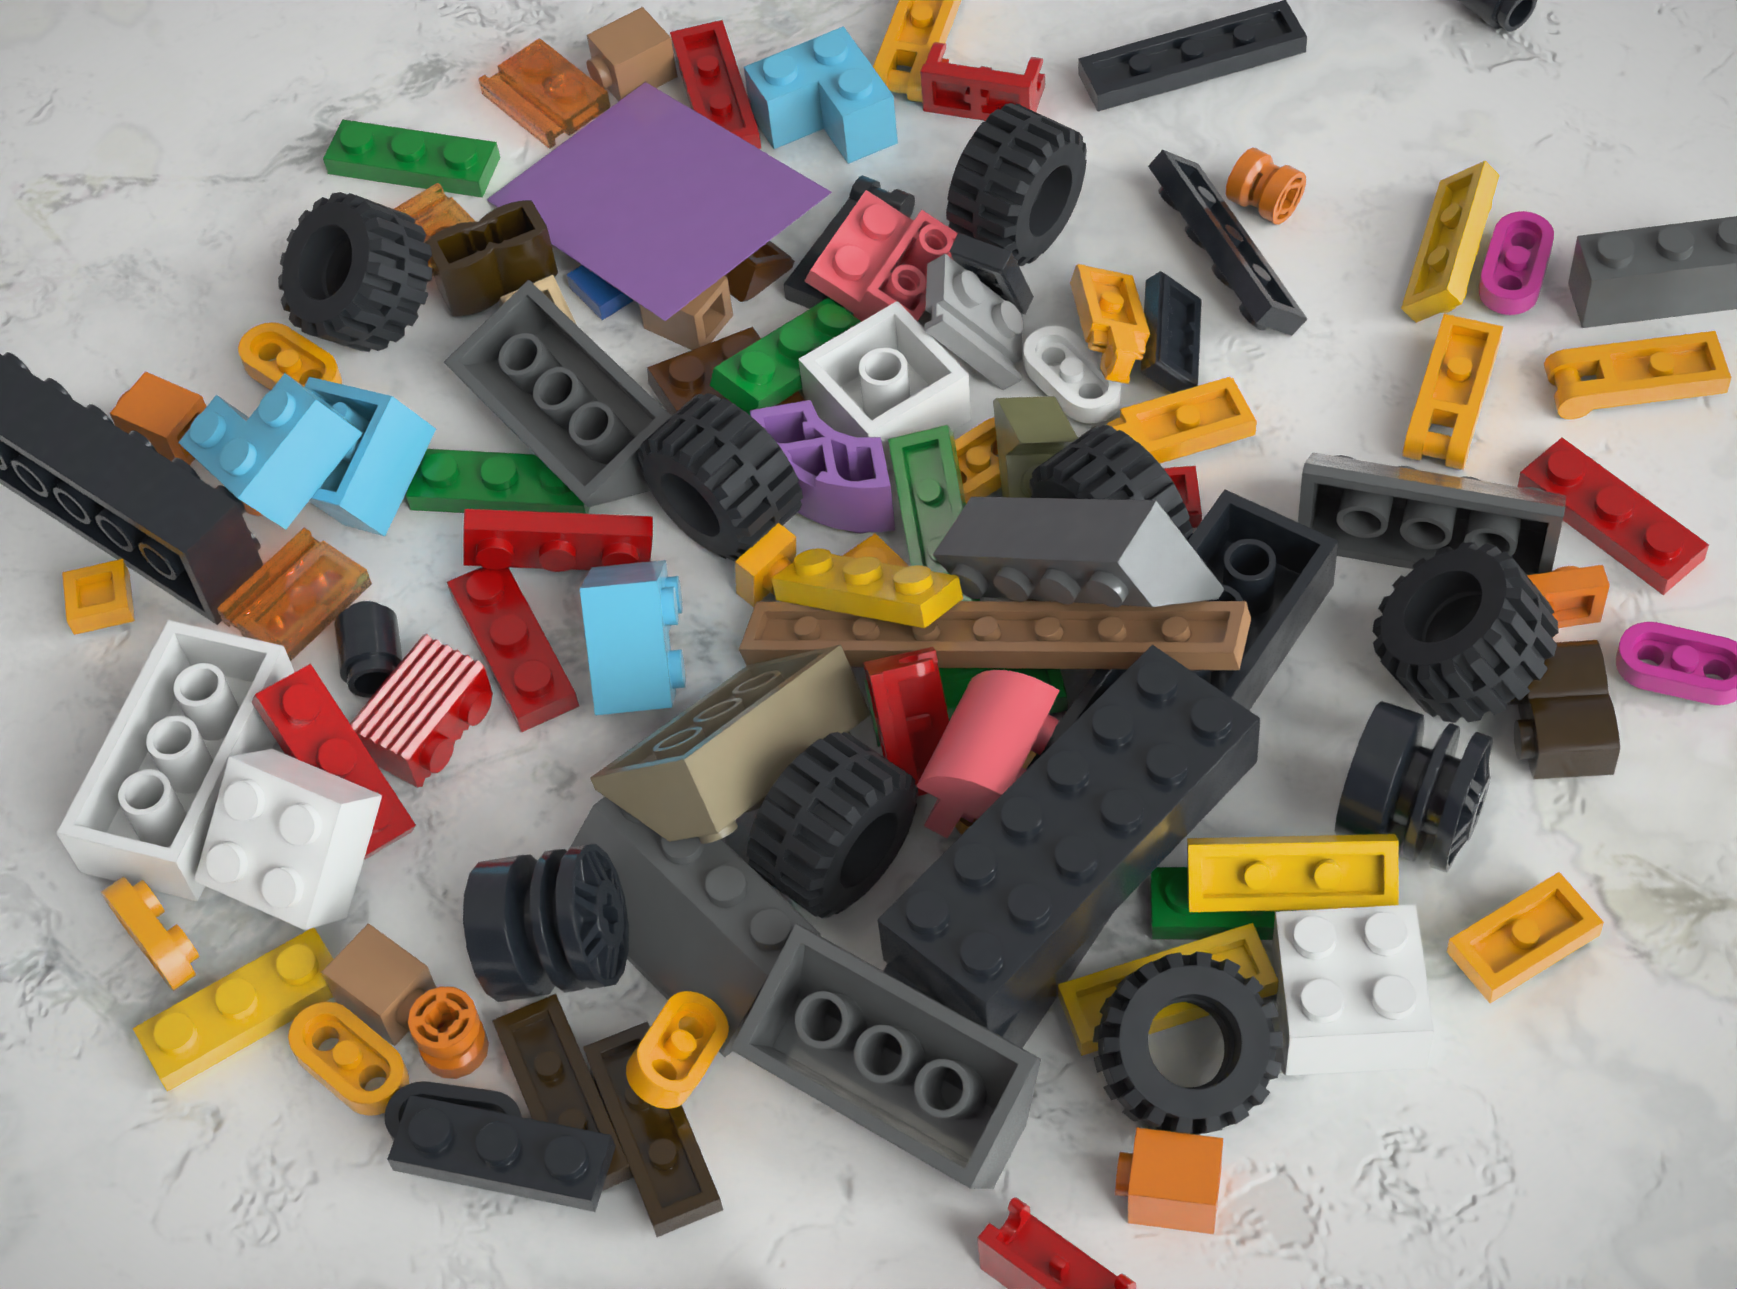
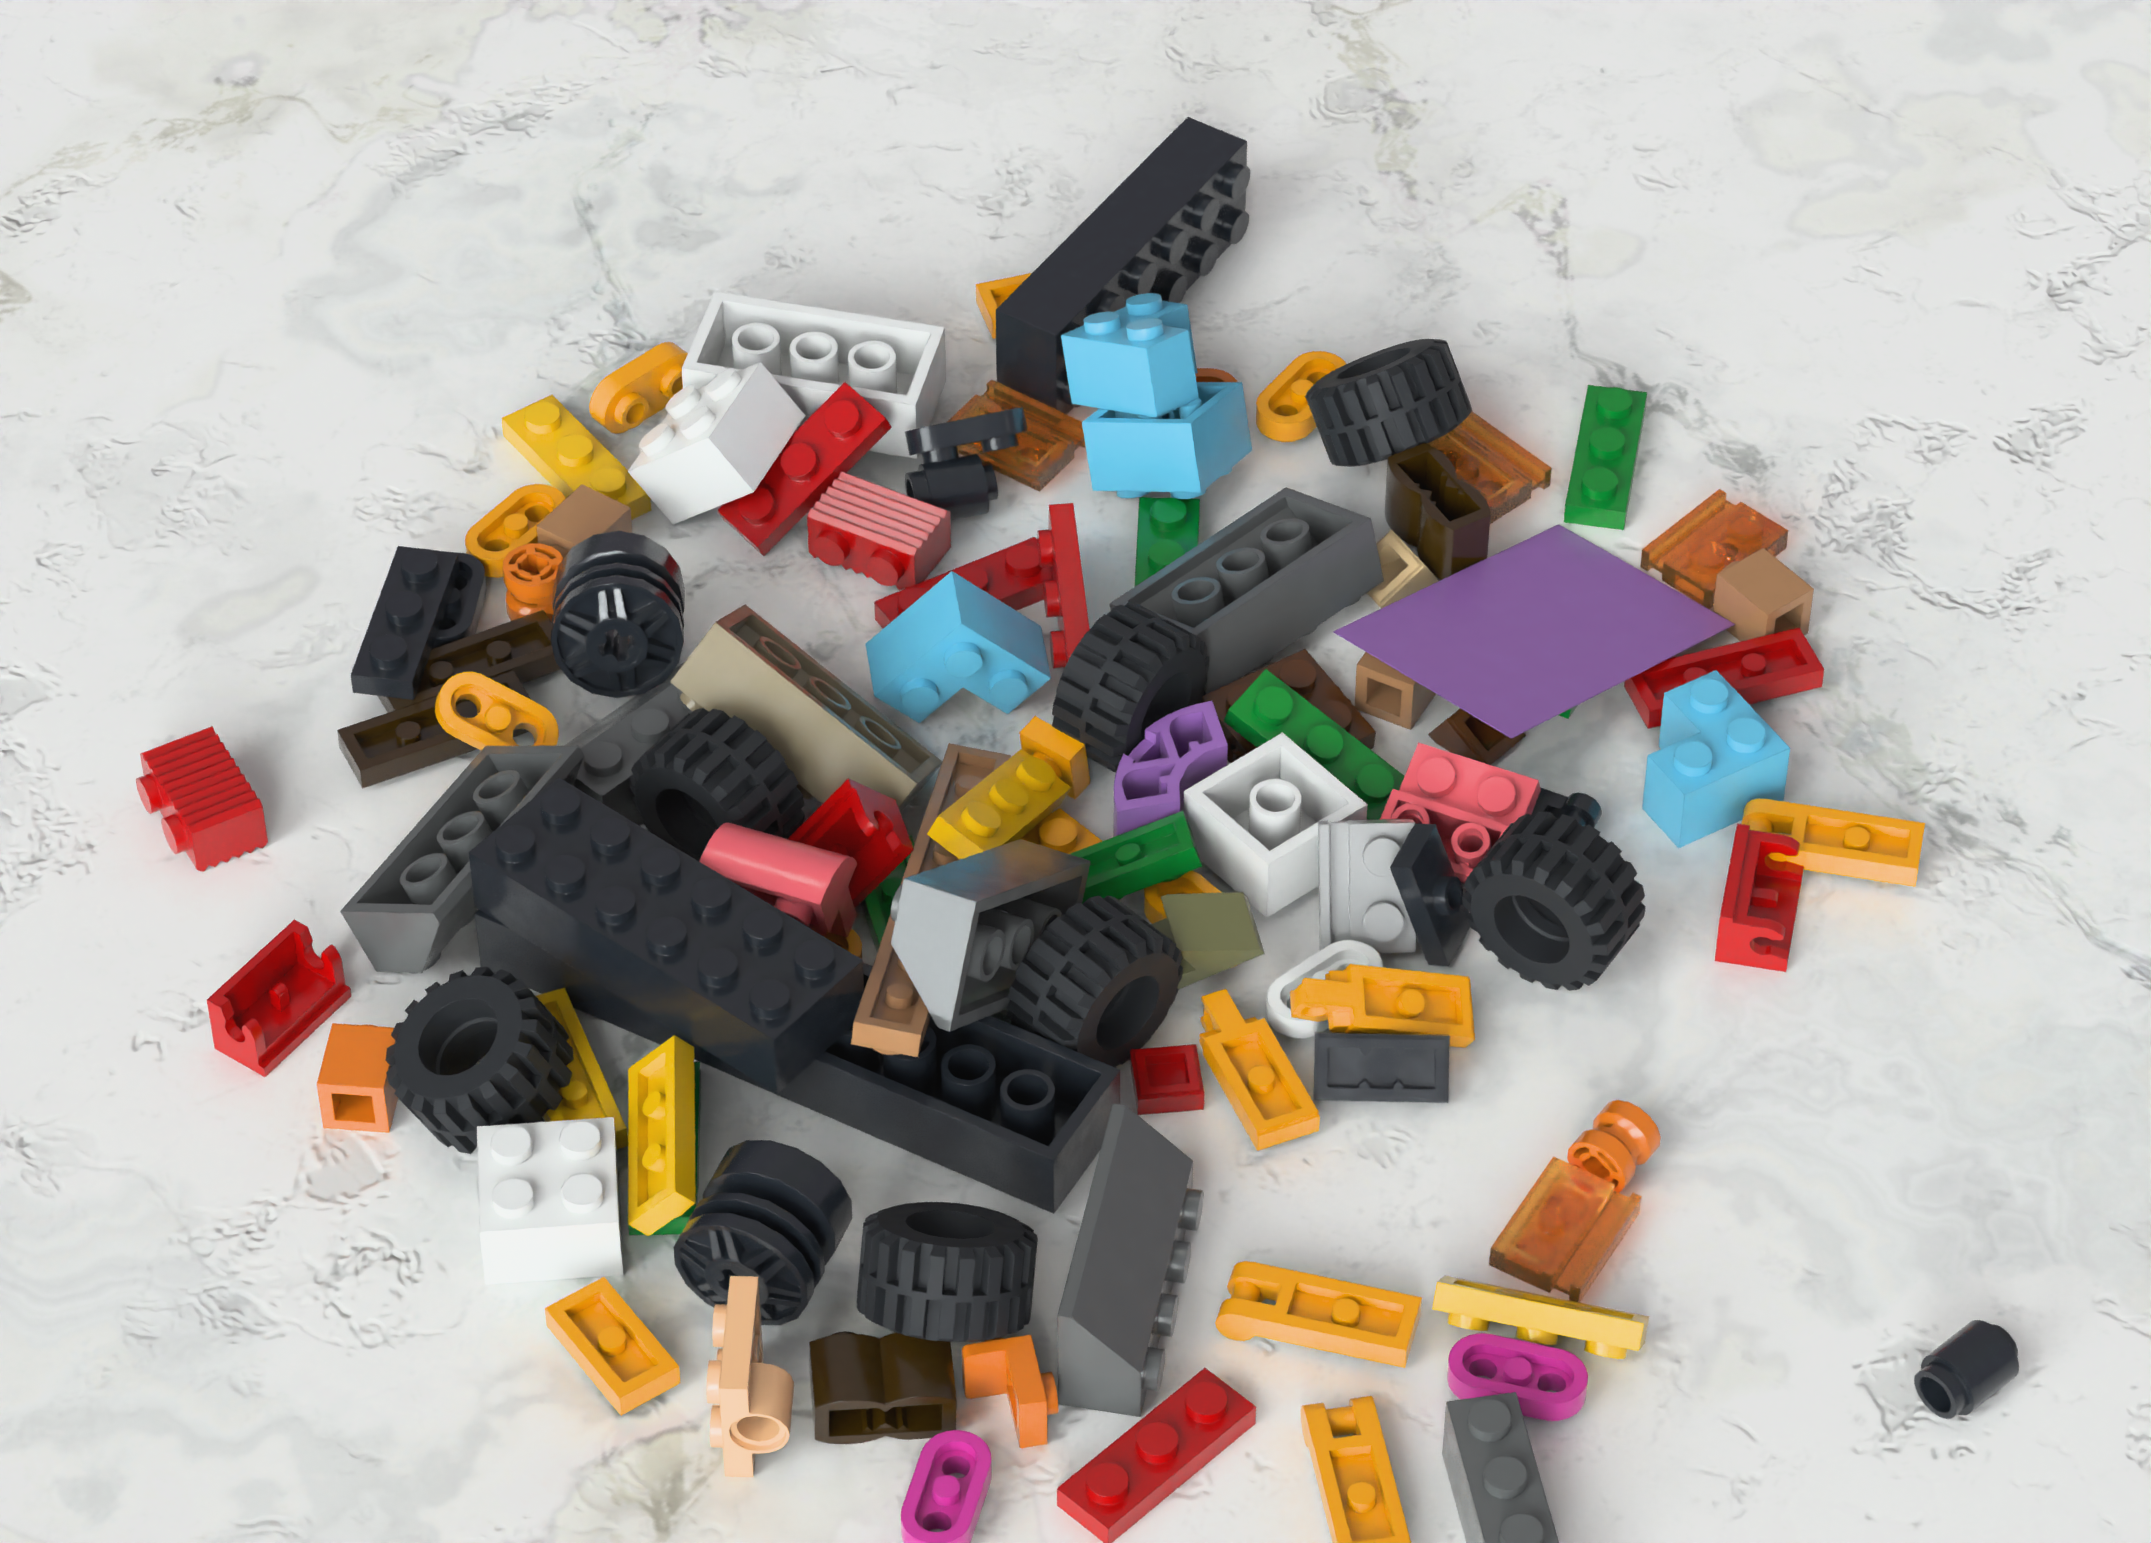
camera: 80 degrees right, 10 degrees down
orange brick [110,371,206,465] -> none
black plate [1078,0,1307,112] -> none
black plate [1148,149,1308,336] -> none
none -> light nougat plate [707,1276,794,1477]
none -> black plate [905,407,1028,464]
none -> clear orange plate [1489,1156,1642,1302]

